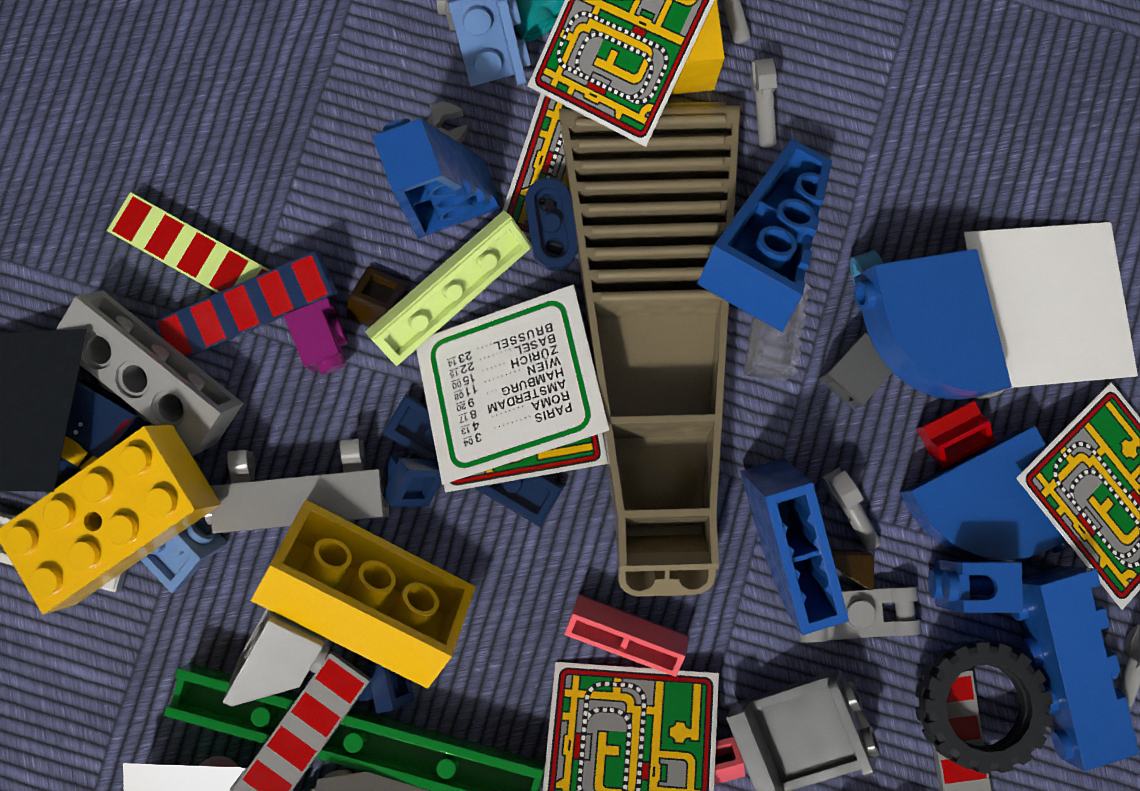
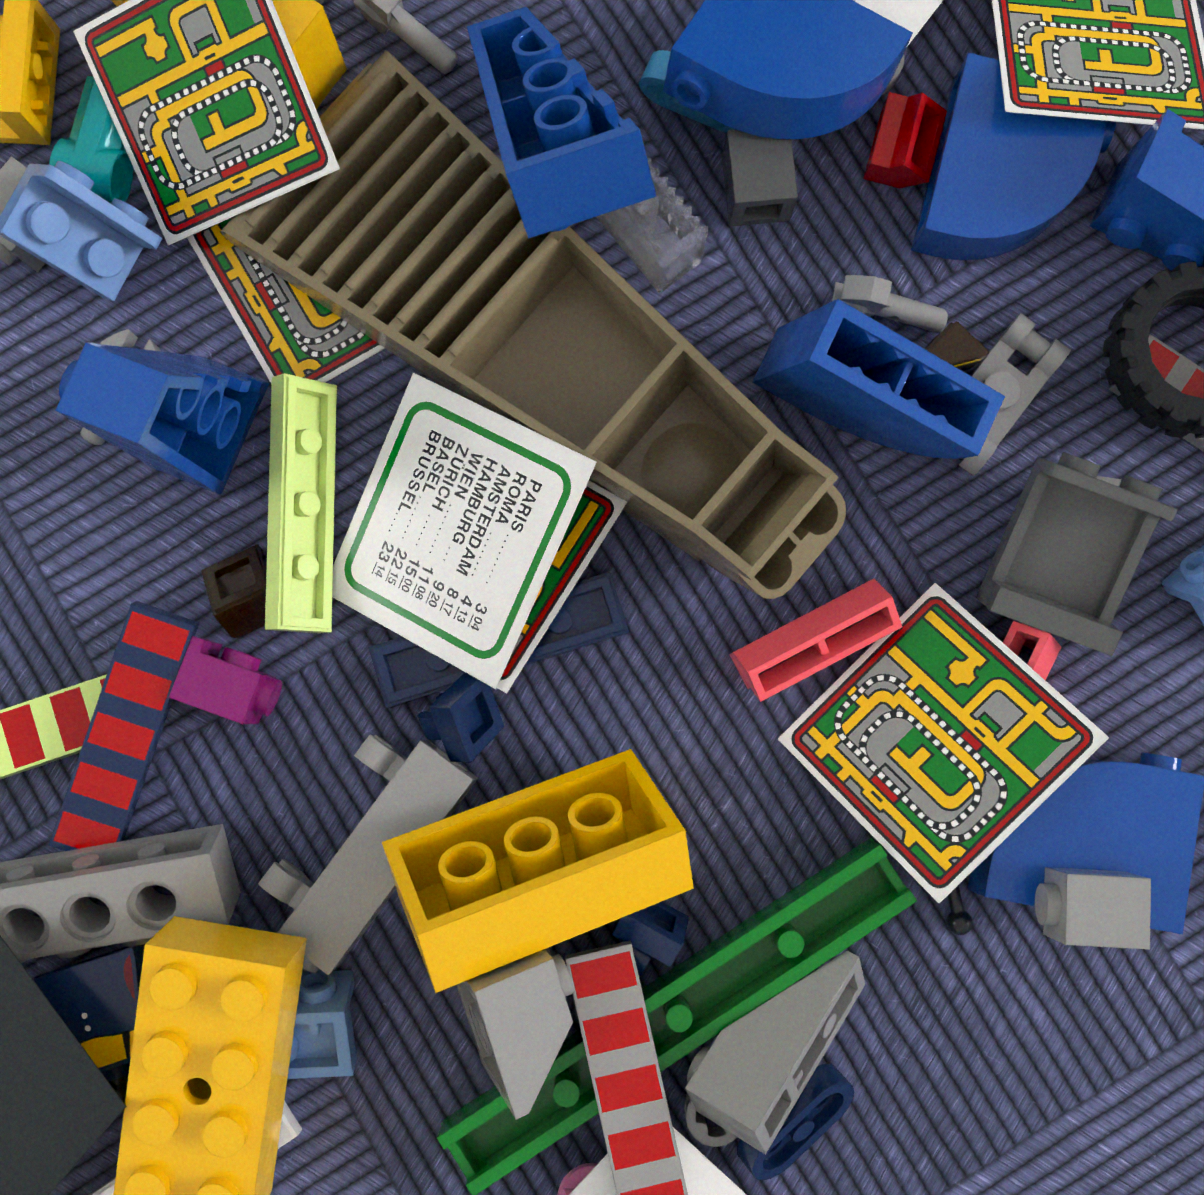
camera: 50 degrees left, 0 degrees up
dark blue plate [525,178,578,271] -> none
blue brick [928,560,1023,613] -> none

